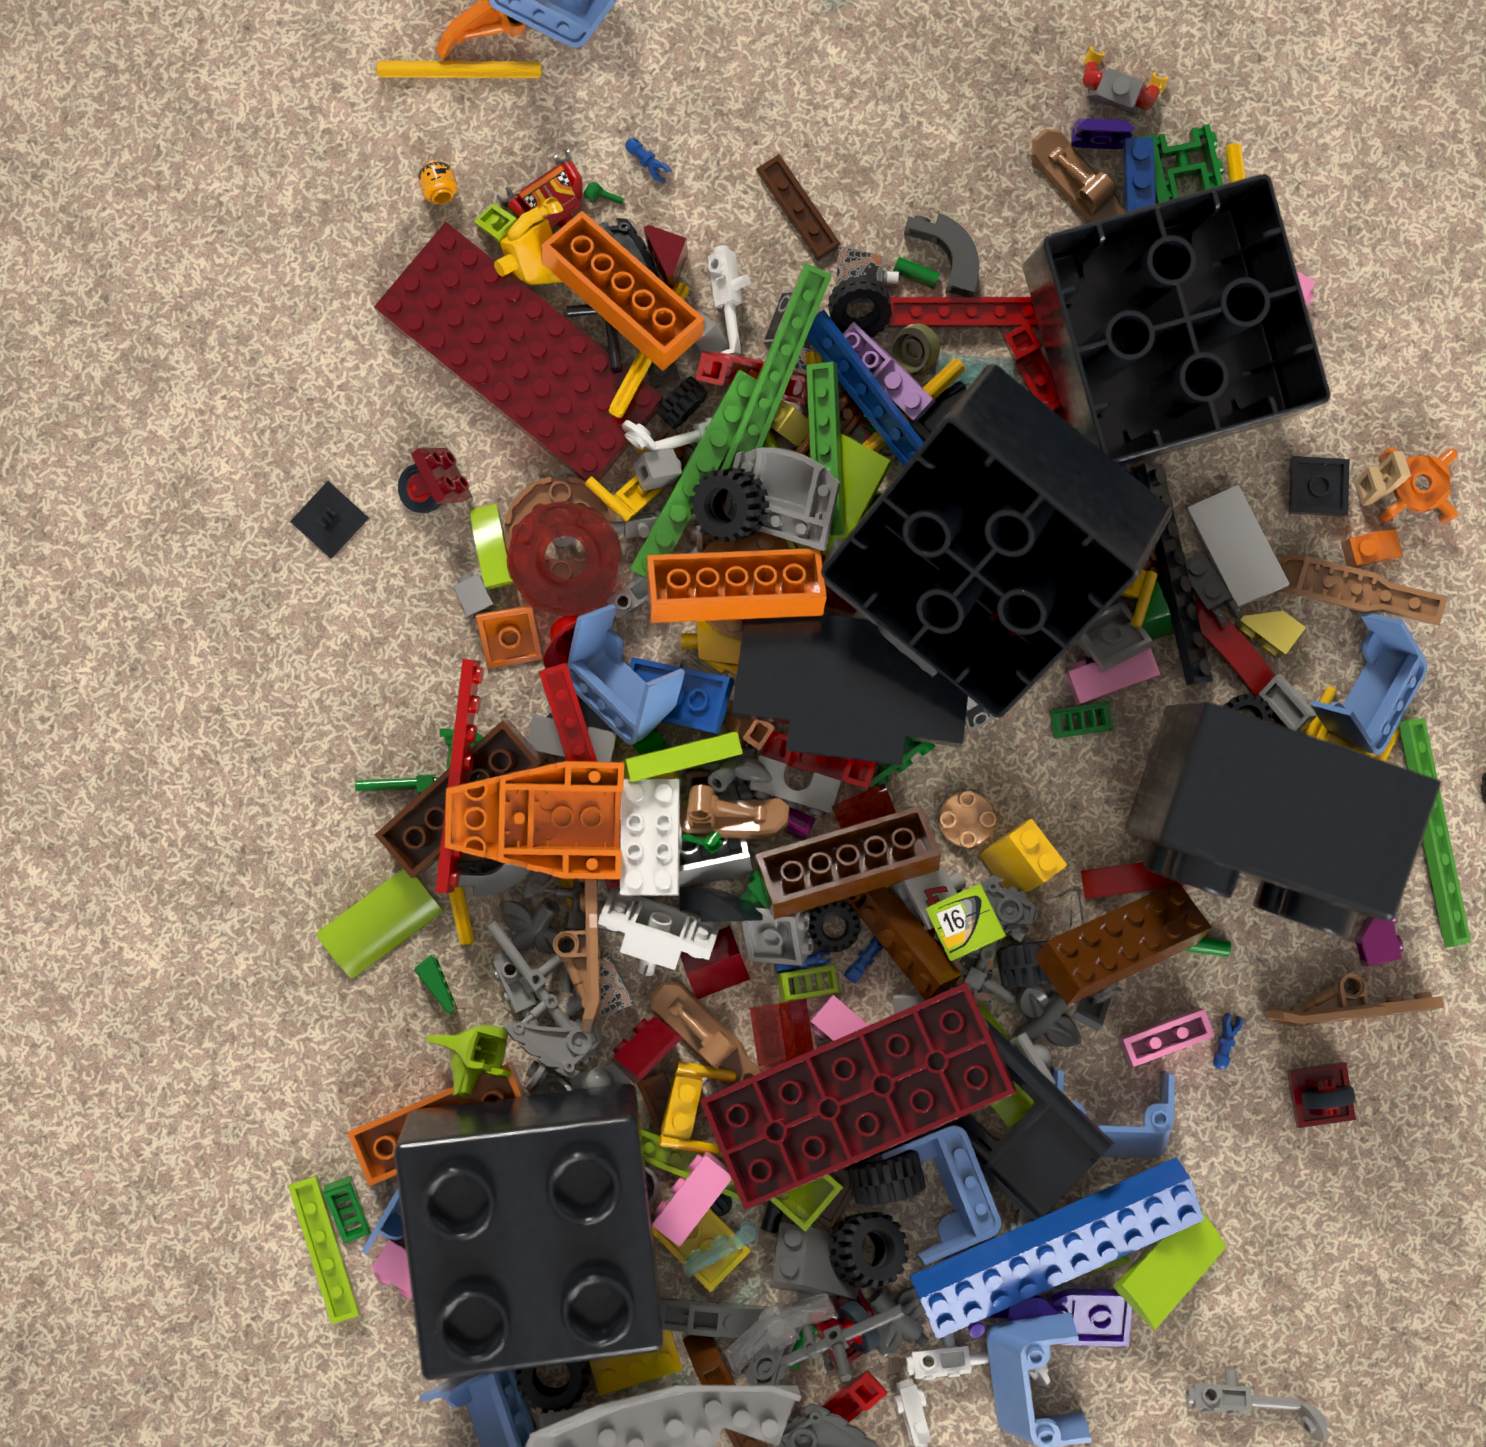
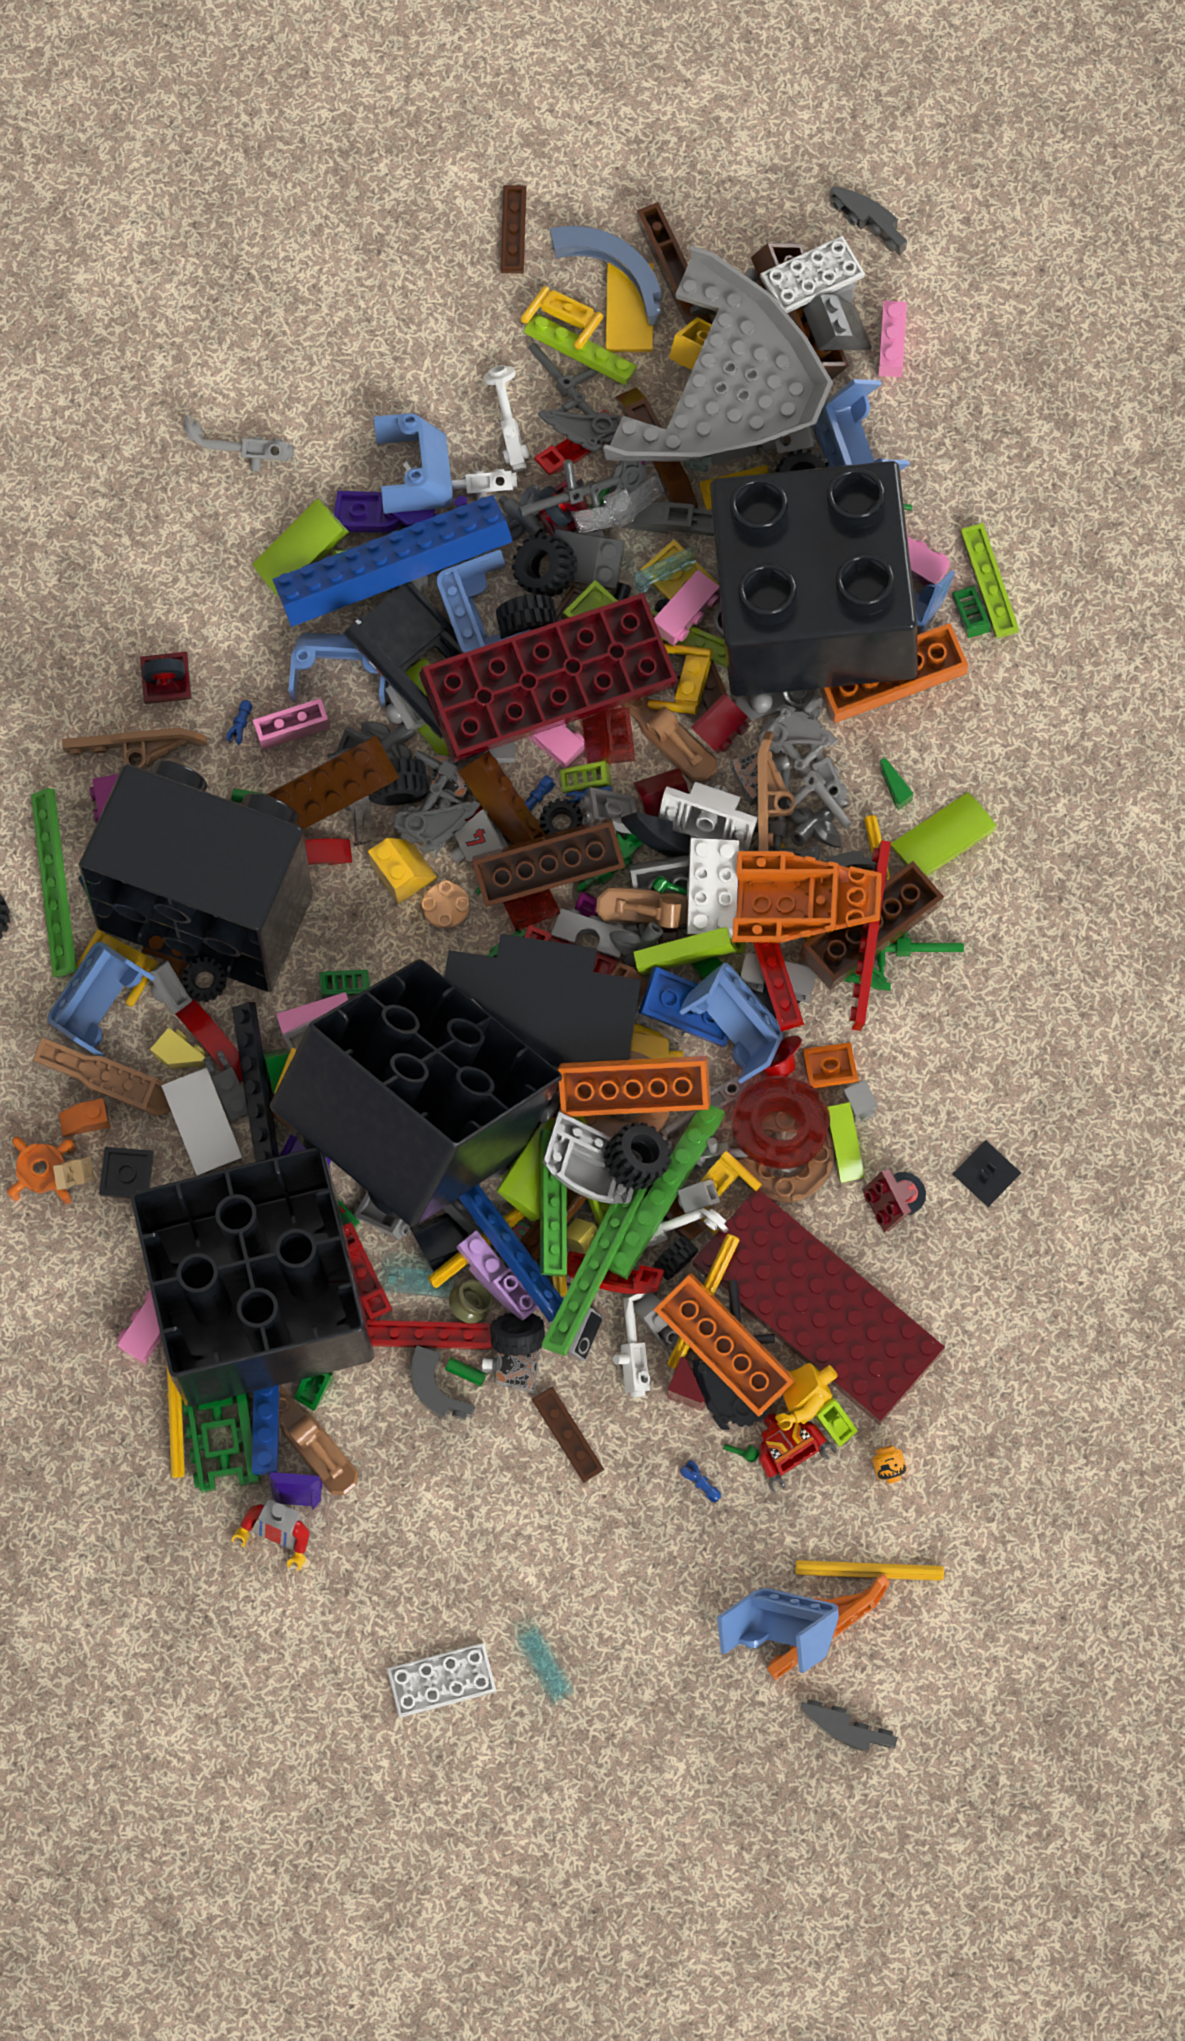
camera: 175 degrees left, 10 degrees down
lime piece [426,1024,512,1098] -> none
slope [926,883,1006,961] -> none

